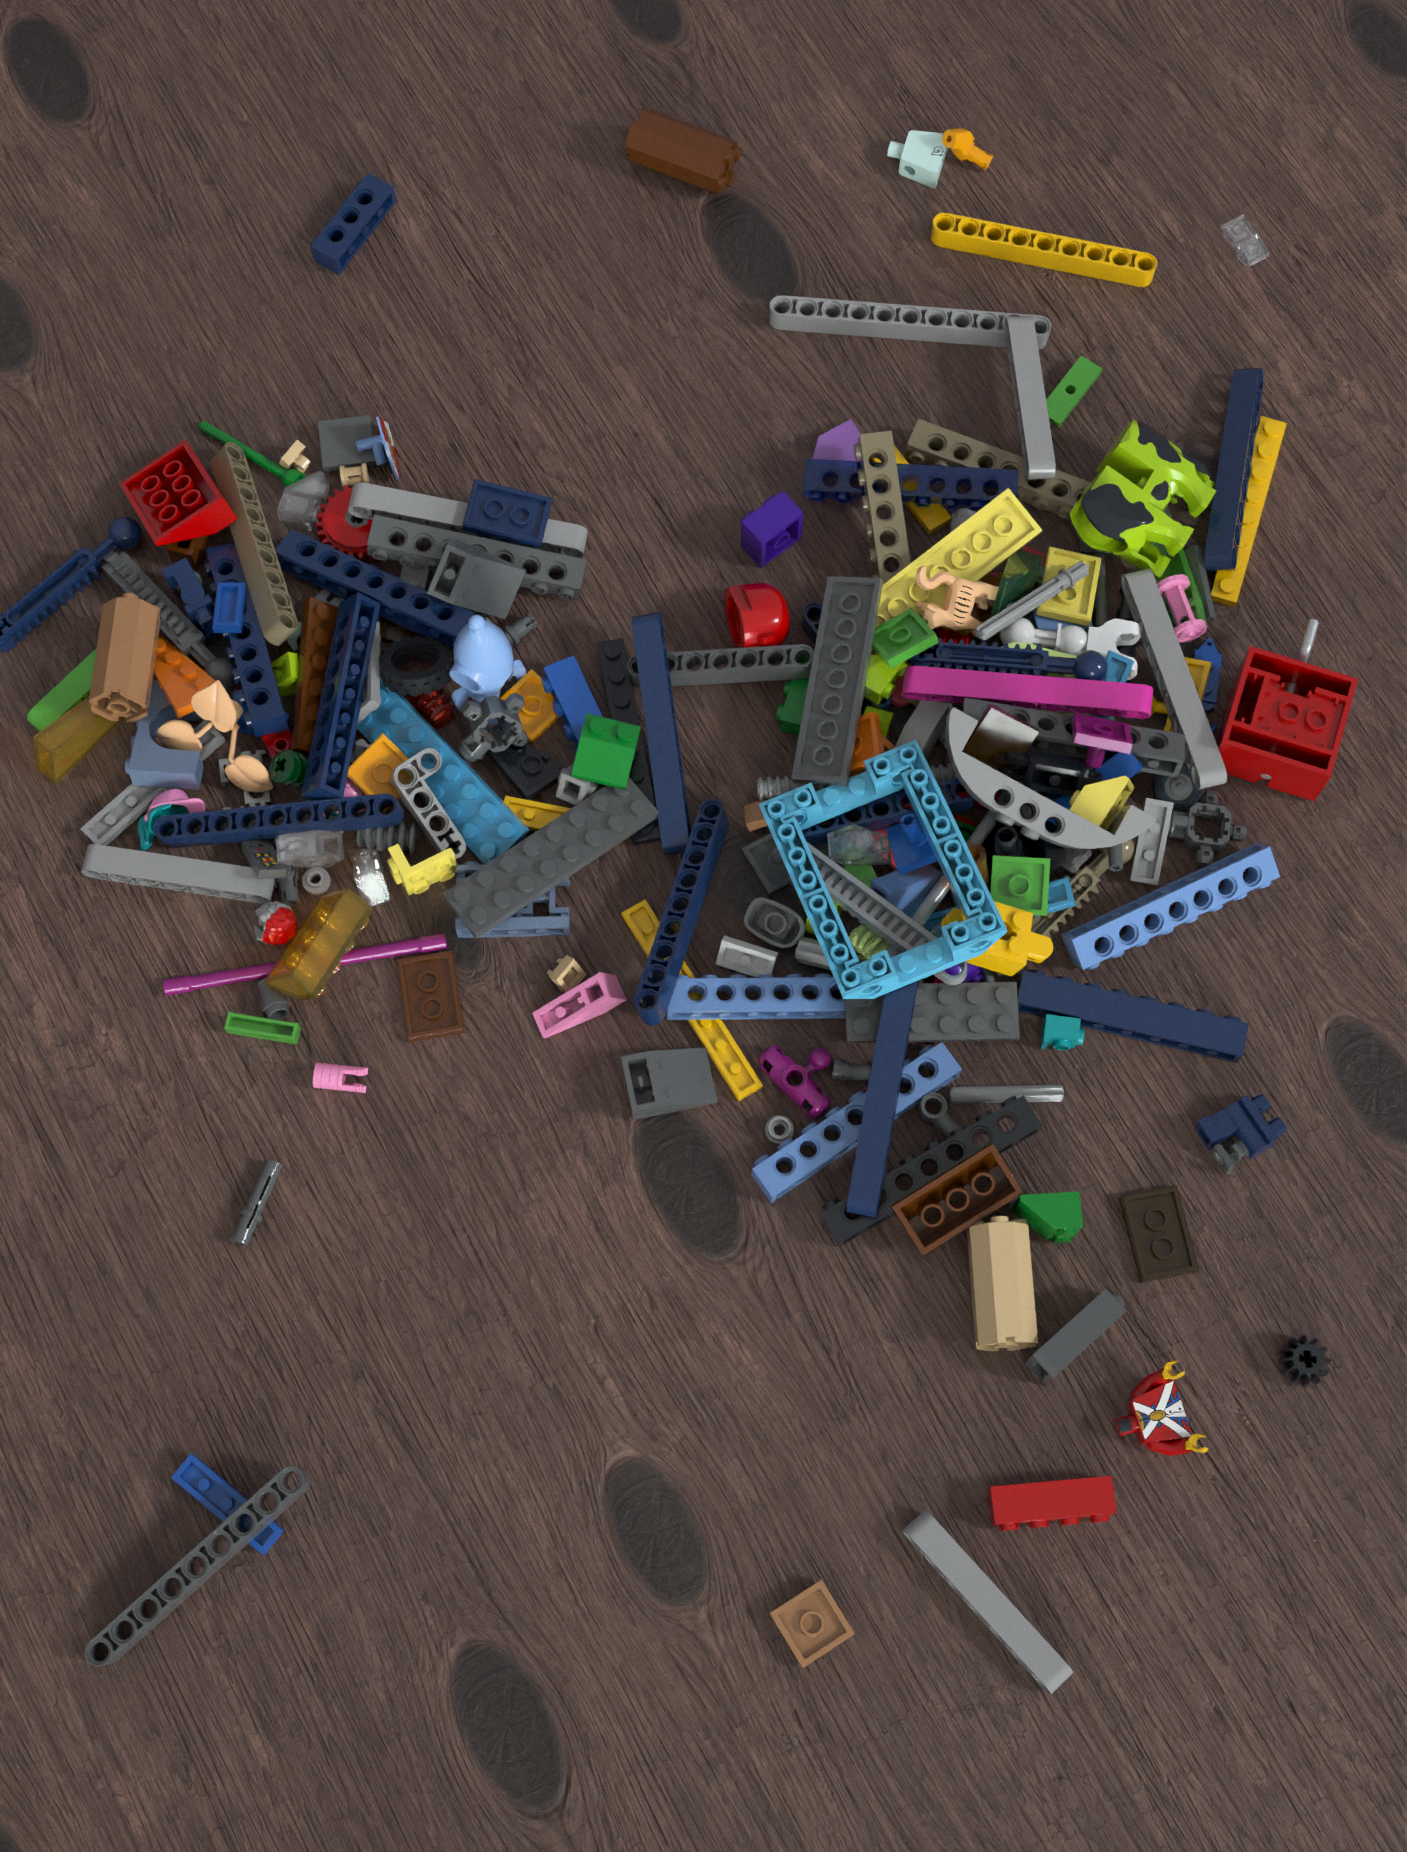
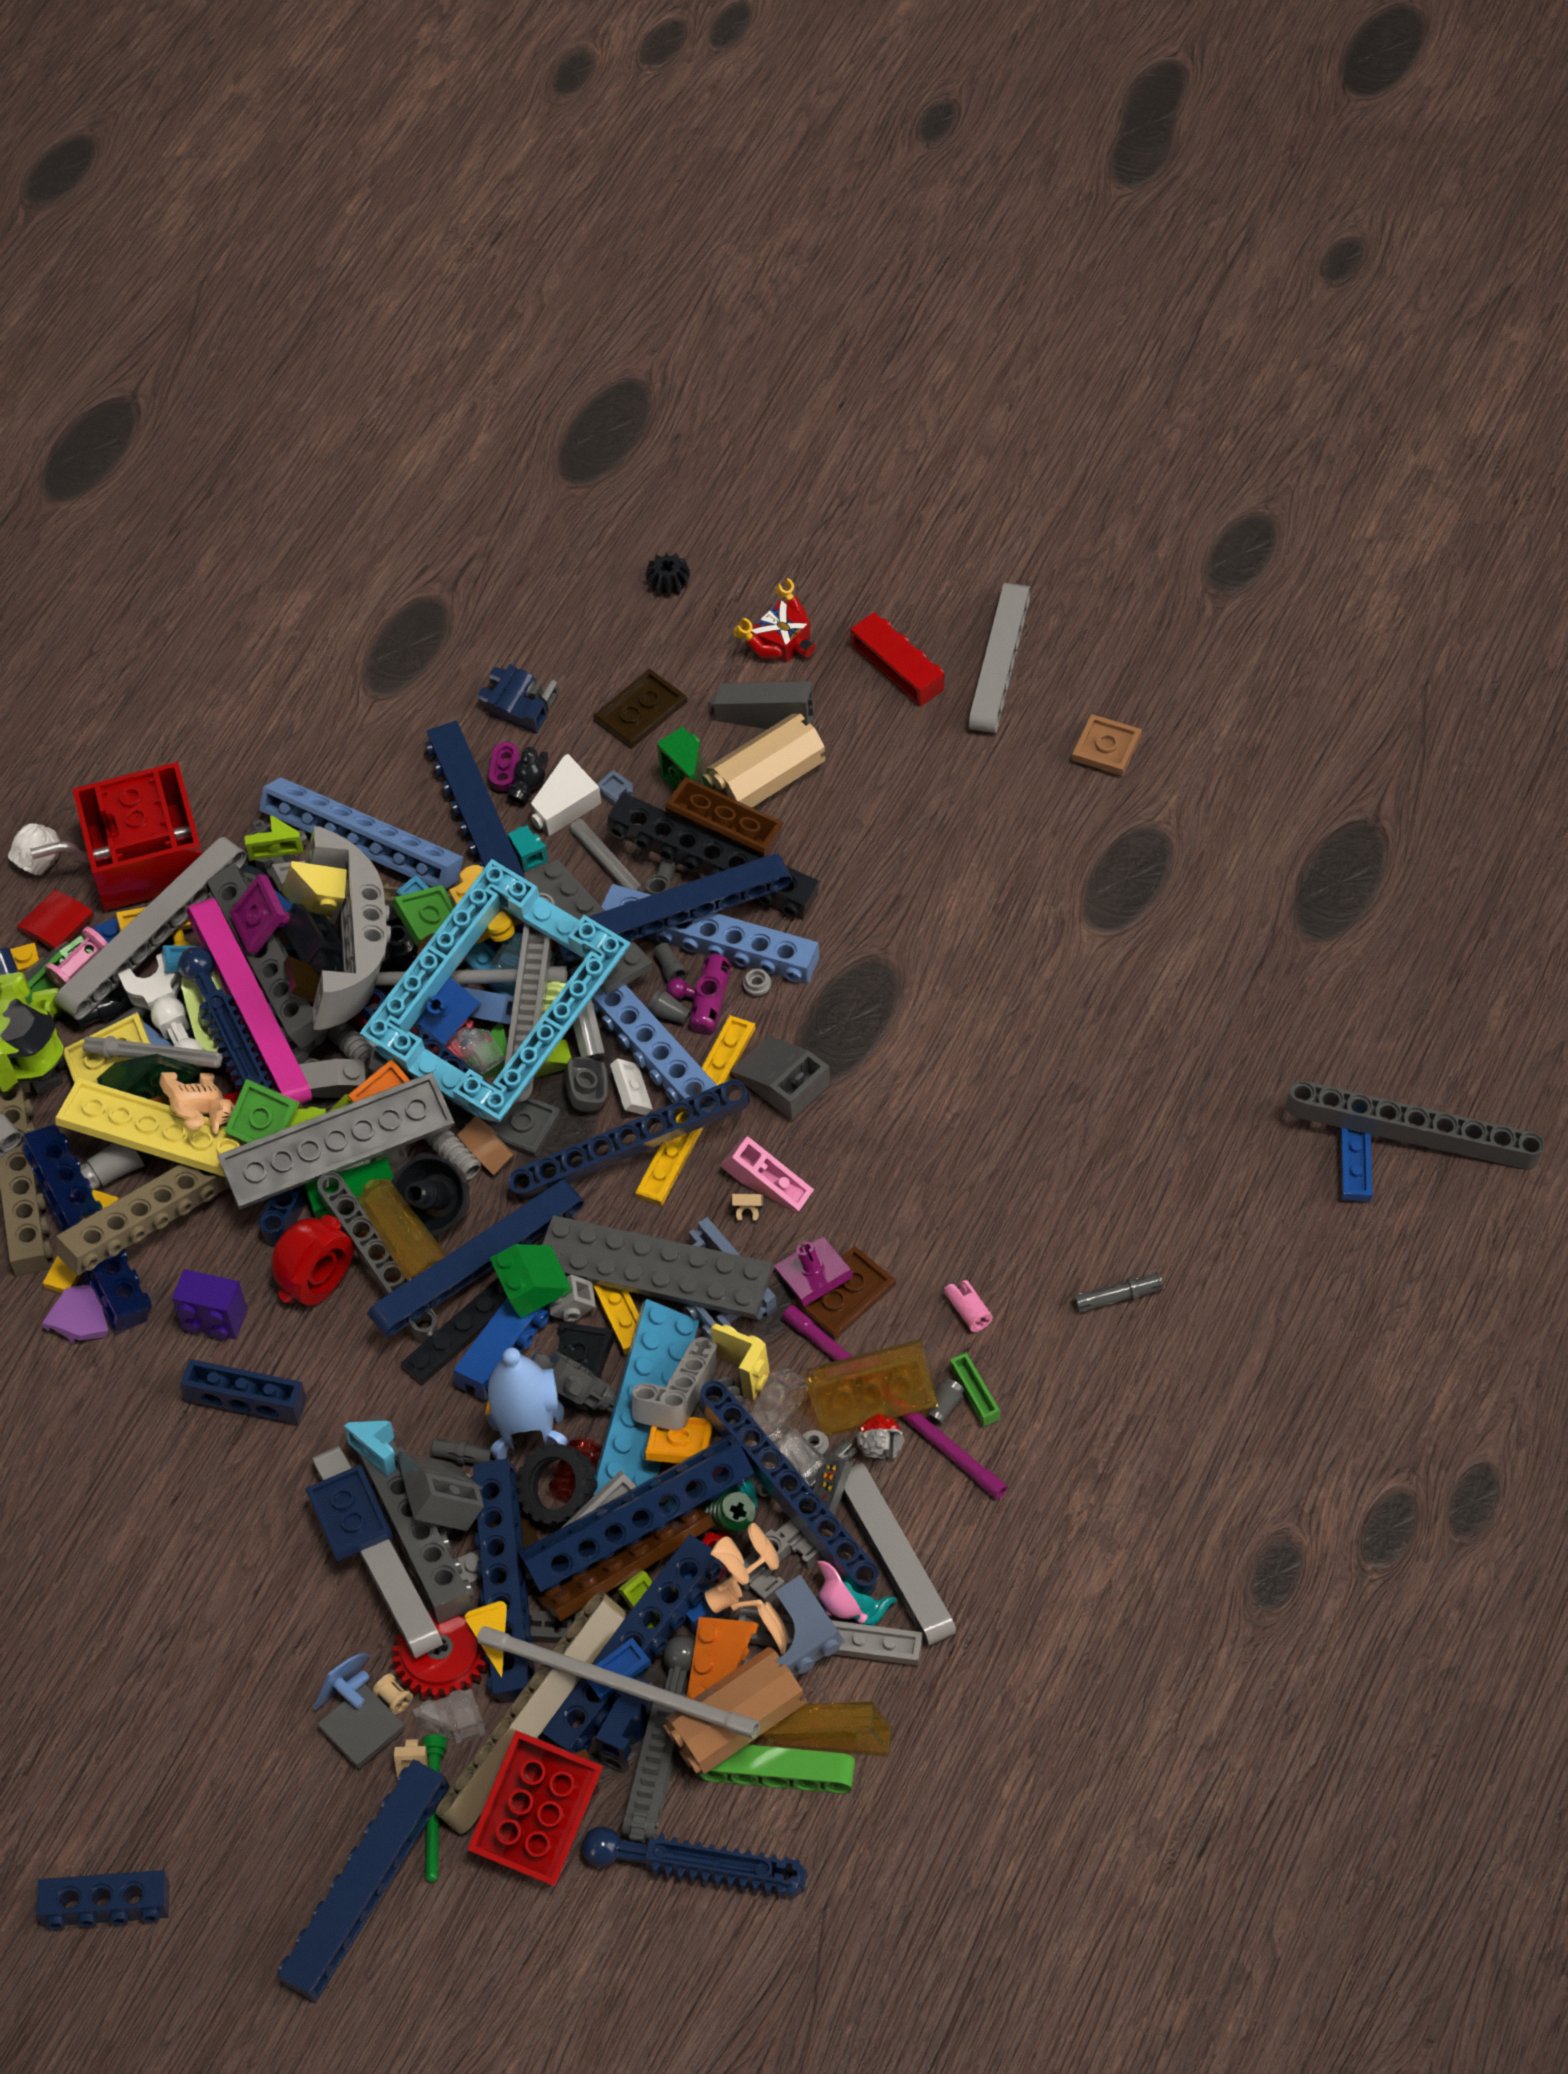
camera: 120 degrees left, 15 degrees down
none -> white hair [8,823,60,876]
none -> red slope [17,890,94,950]
none -> dark blue brick [180,1359,307,1424]
none -> lime slope [245,815,304,861]
none -> dark blue brick [277,1759,450,2003]
none -> medium azure slope [344,1421,396,1477]
none -> clear yellow slope [357,1178,447,1281]
none -> black piece [378,1153,470,1245]
none -> yellow sticker [465,1601,507,1678]
none -> light grey piece [477,1626,760,1739]
none -> magenta plate [489,742,520,791]
none -> black animal [506,747,548,804]
none -> white slope [531,754,602,836]
none -> sand blue tile [597,770,633,805]
none -> dark grey cone [648,990,691,1025]
none -> magenta tile [774,1237,854,1306]

